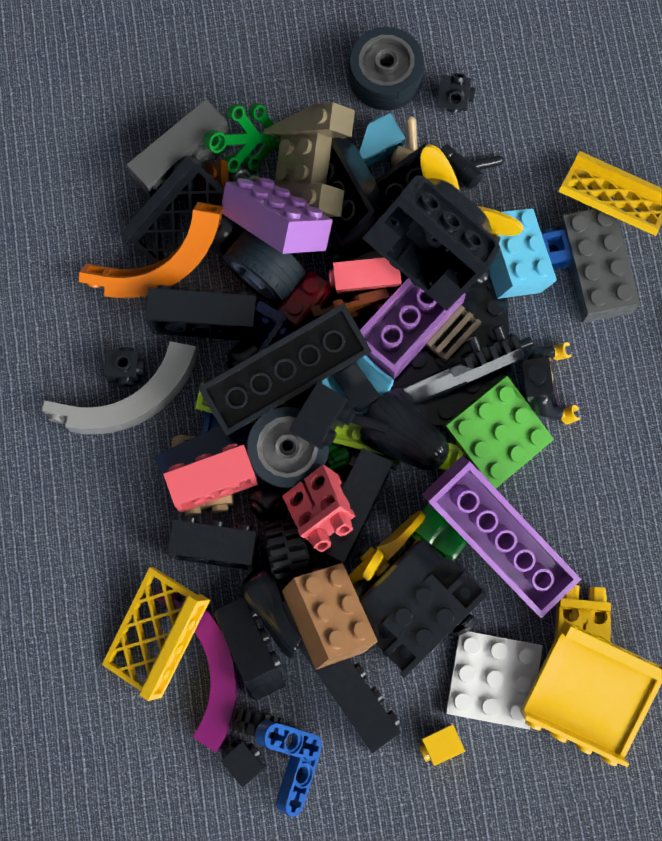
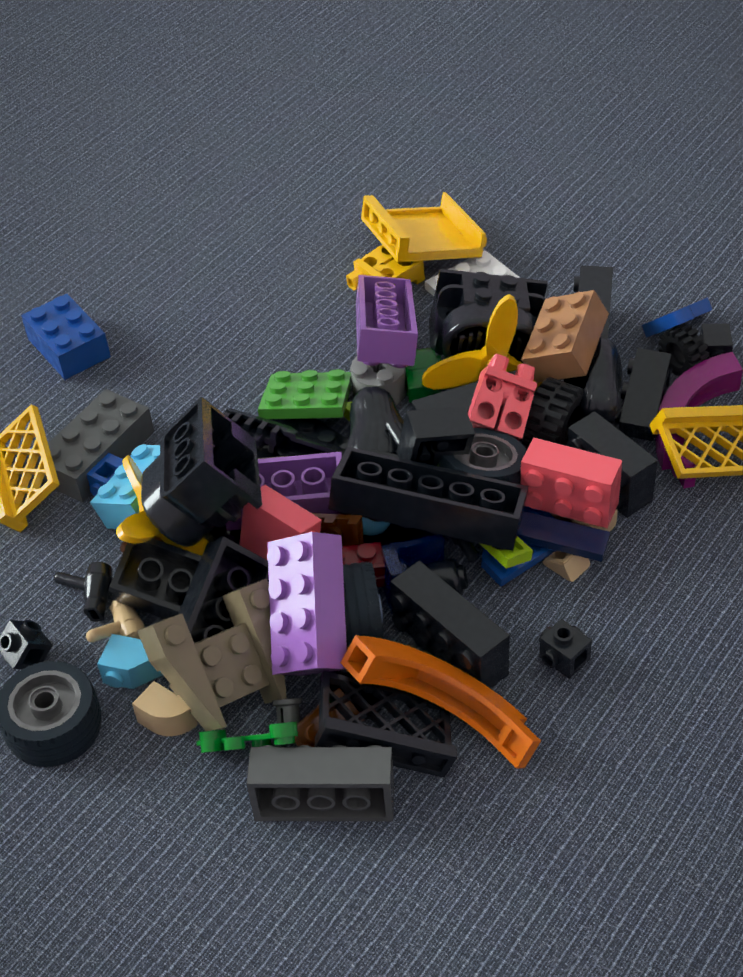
camera: 135 degrees left, 30 degrees down
light grey arch [42,341,198,434] -> none
yellow brick [419,724,465,766] -> none
black torso [522,342,580,424] -> none

